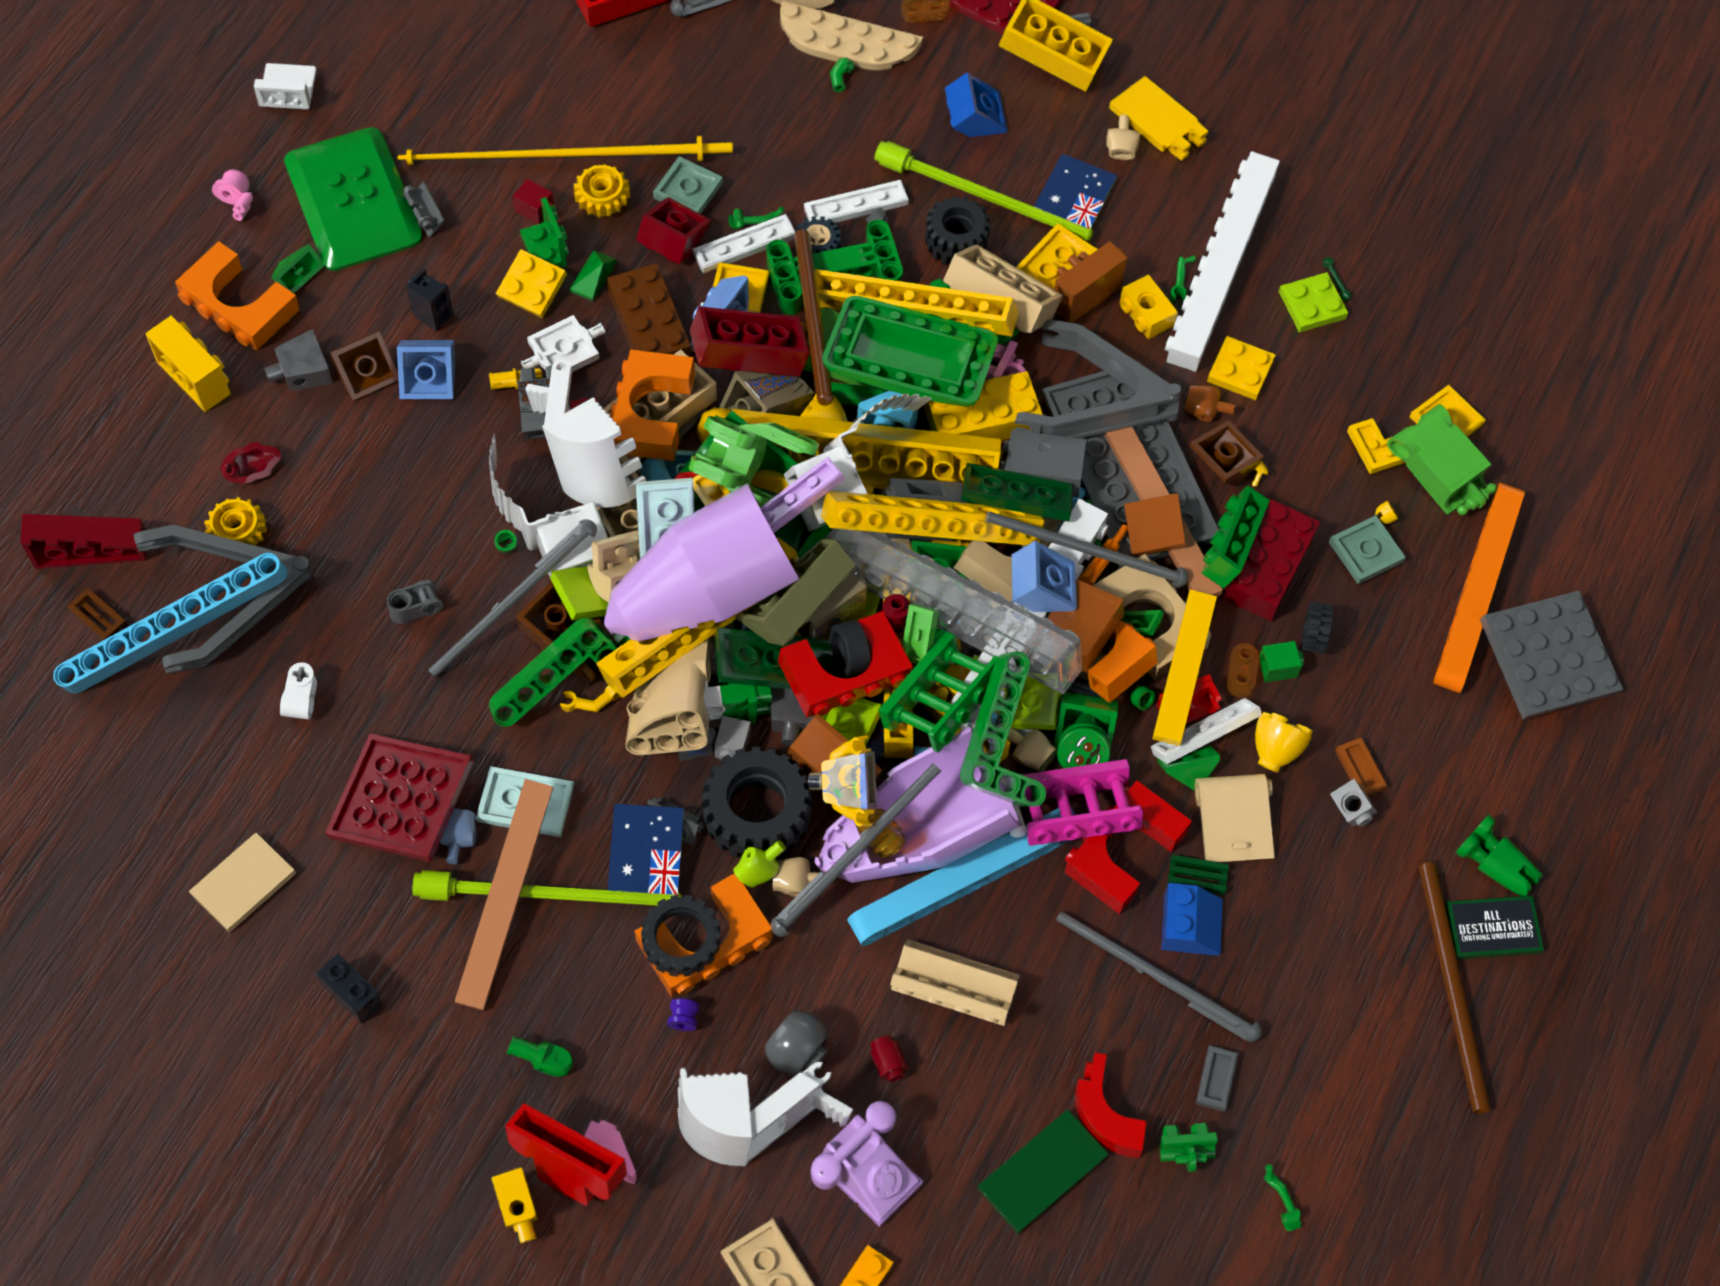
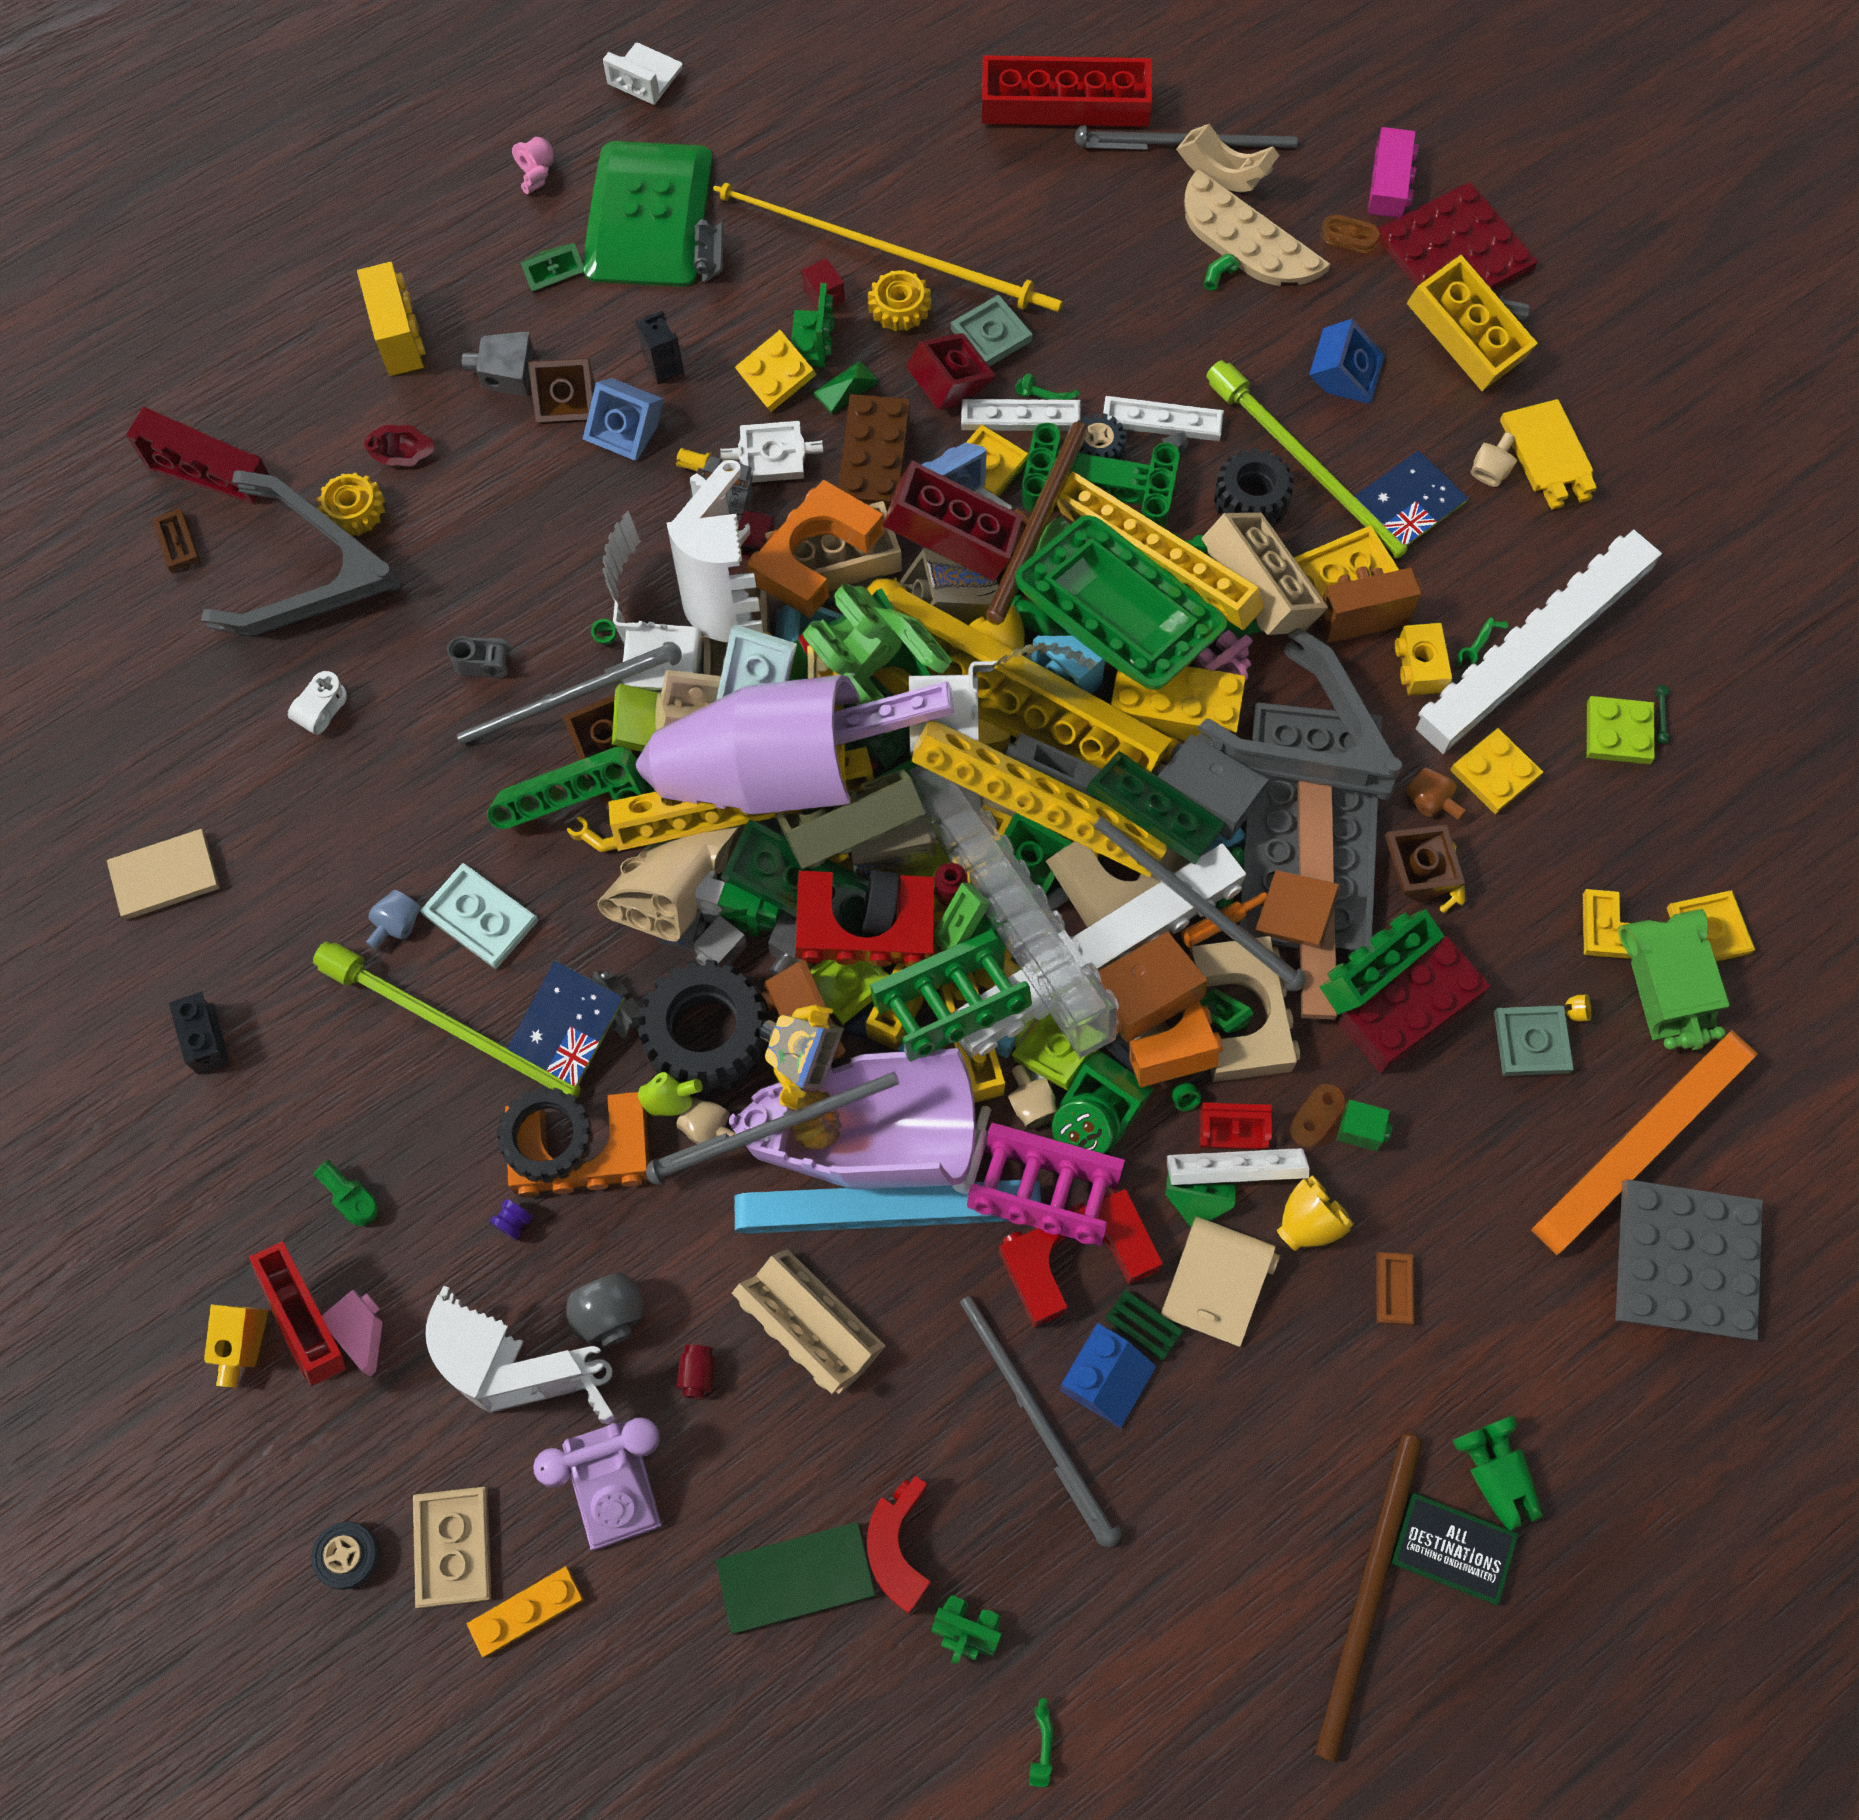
camera: 30 degrees right, 5 degrees up
medium azure beam [53,553,288,694] -> none
orange arch [175,241,300,351] -> none
dark red plate [325,733,474,862] -> none
nougat tile [455,779,554,1011] -> none
green beam [960,651,1046,807] -> none
medium blue slope [1012,541,1077,612] -> none
yellow tile [1152,589,1217,746] -> none
dark grey tile [1195,1045,1238,1112] -> none
black tyre [1301,601,1334,654] -> none
light grey brick [1330,779,1377,827] -> none

